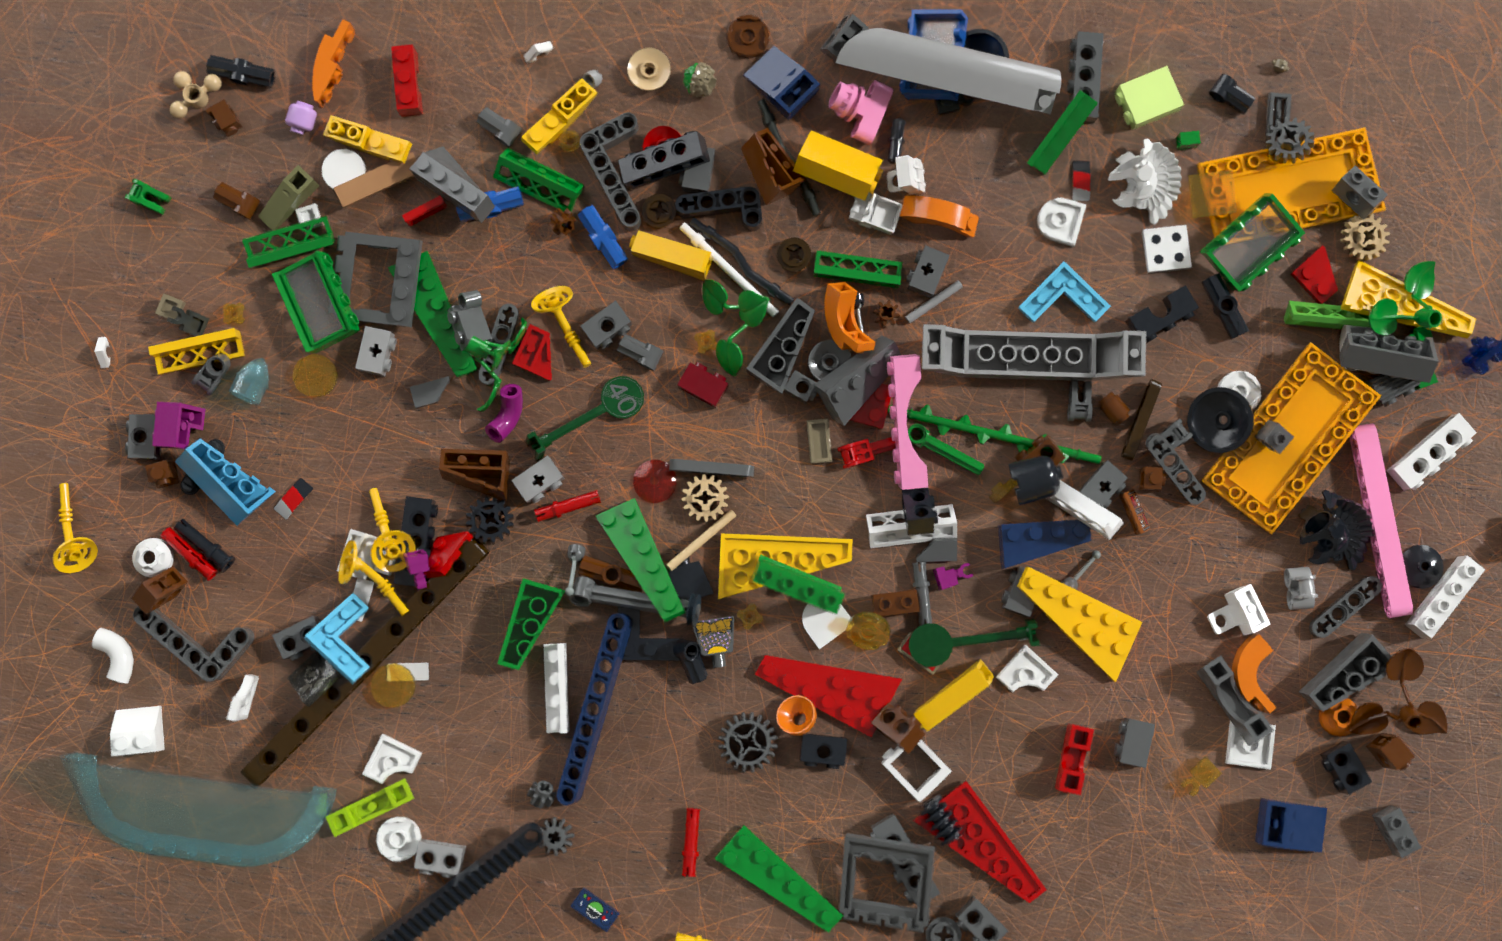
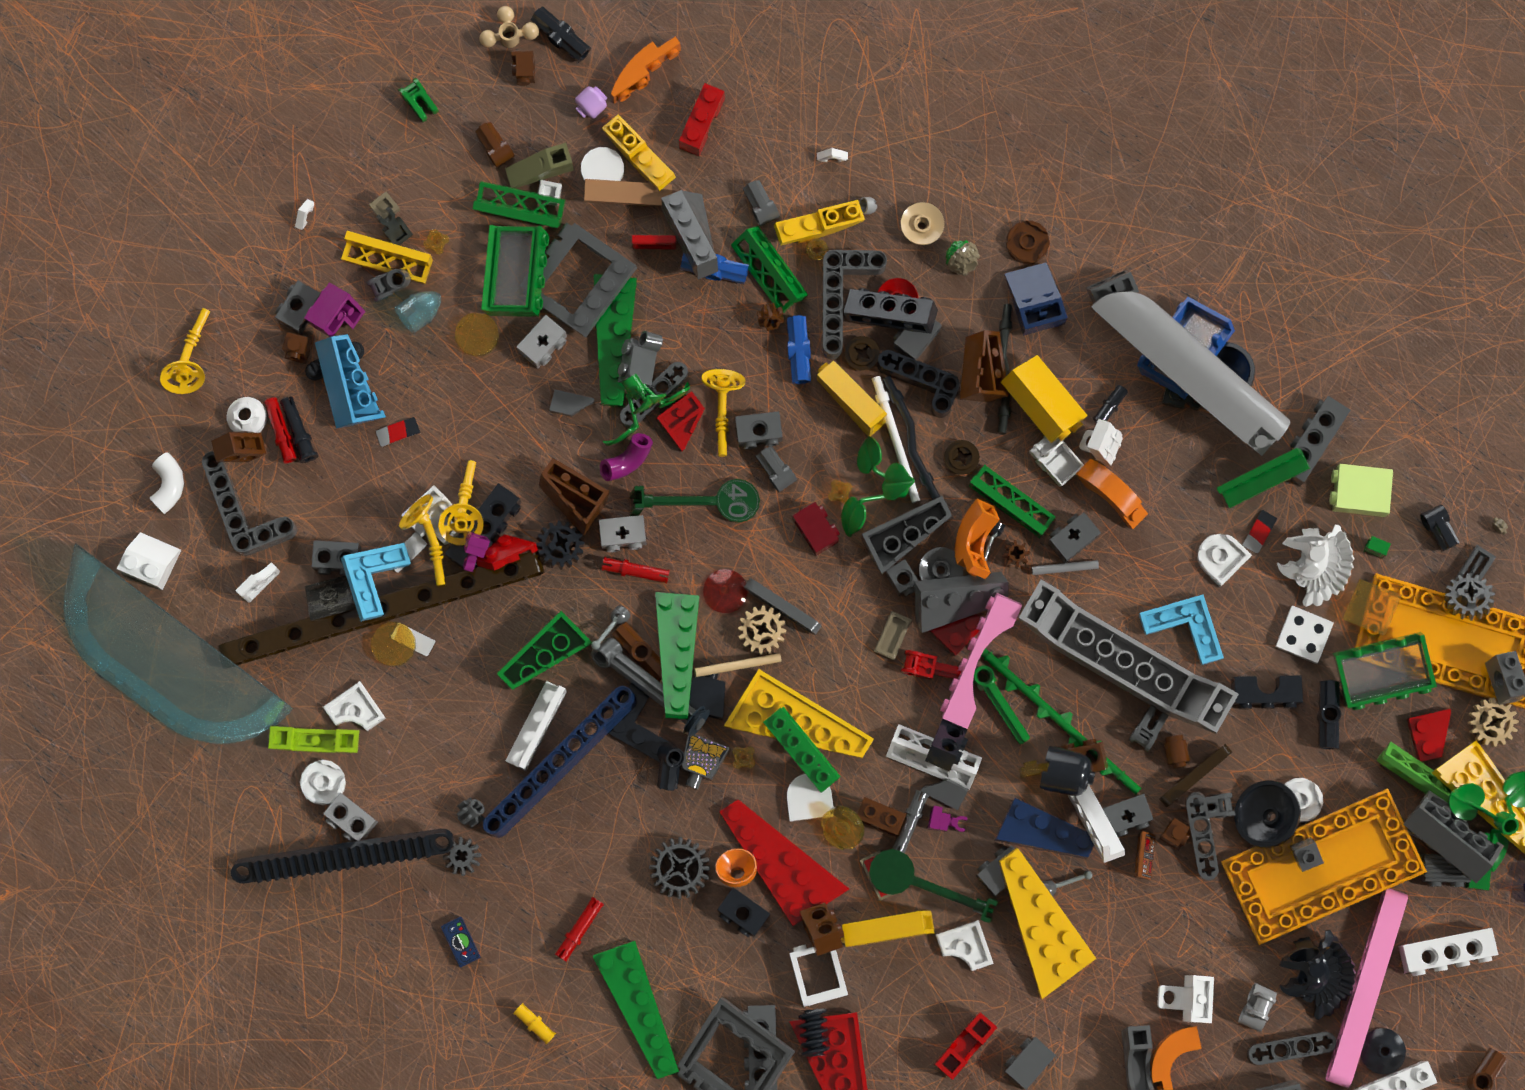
camera: 30 degrees right, 5 degrees down
bright pink beam [828,80,893,145] -> none

